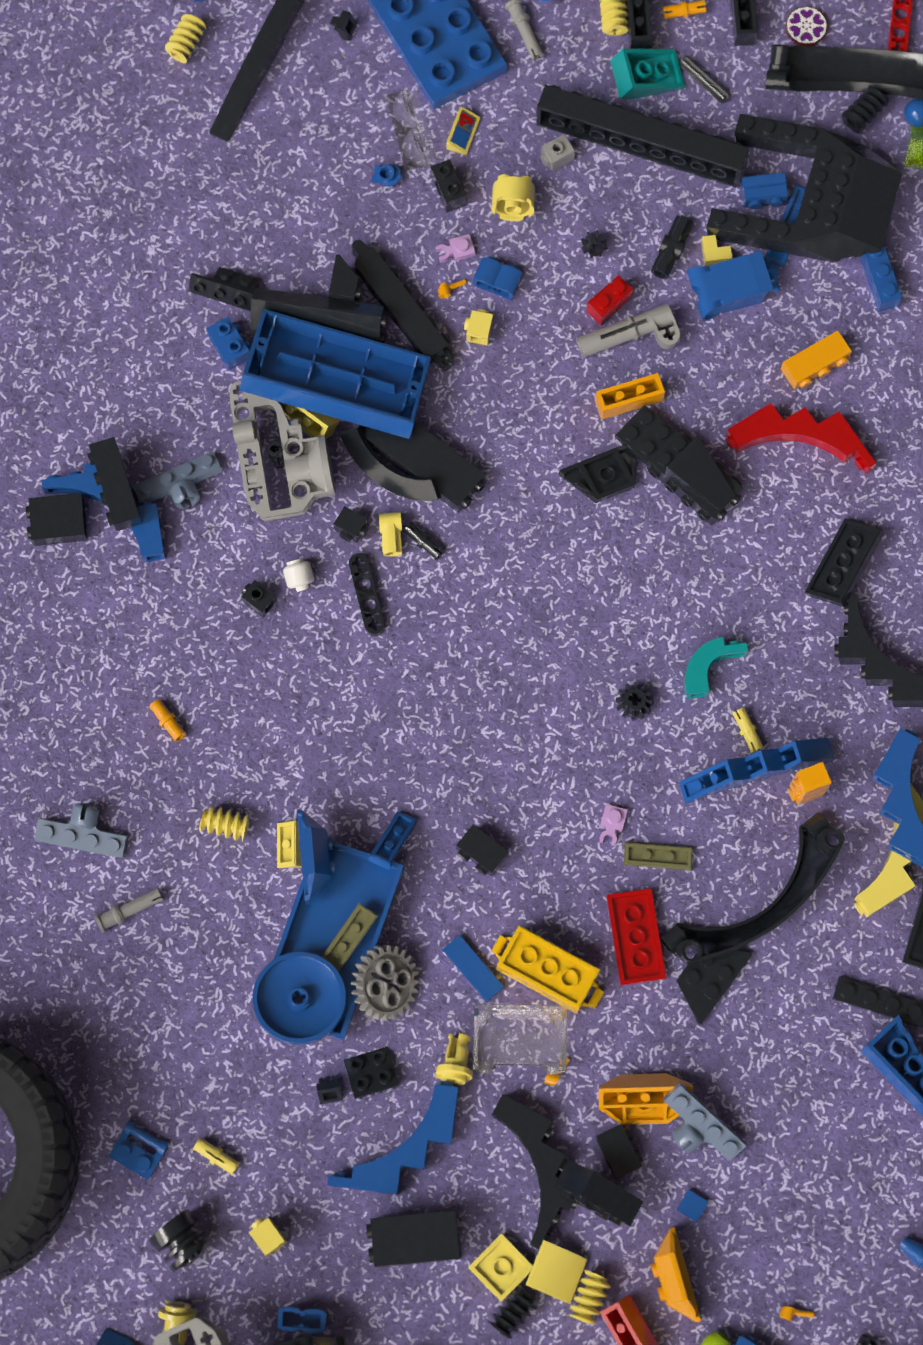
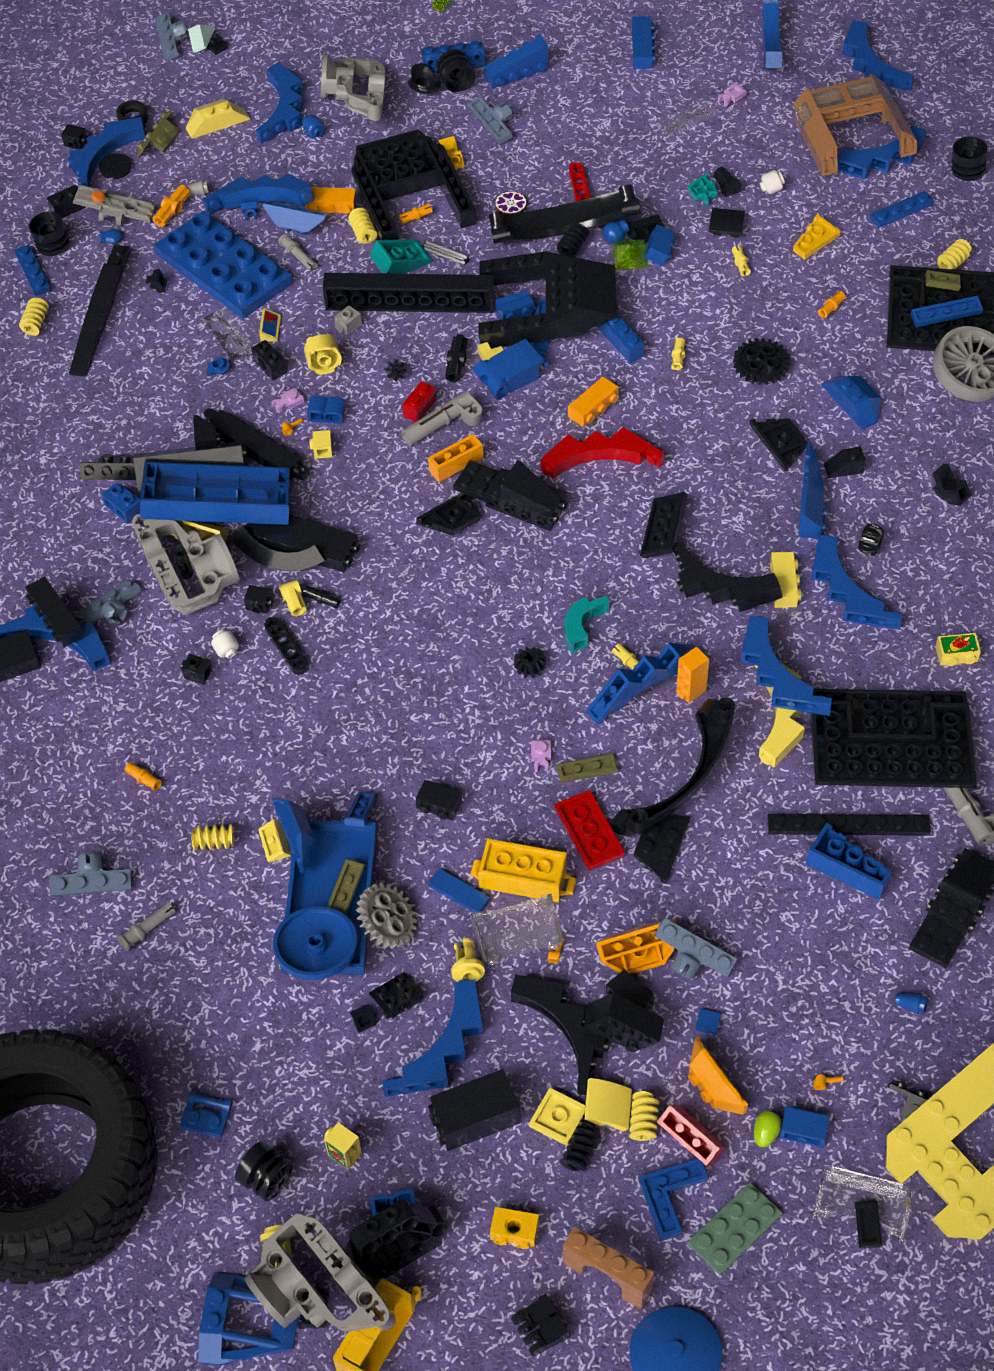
camera: 15 degrees left, 20 degrees down
light yellow pin [193,1137,240,1175] -> none

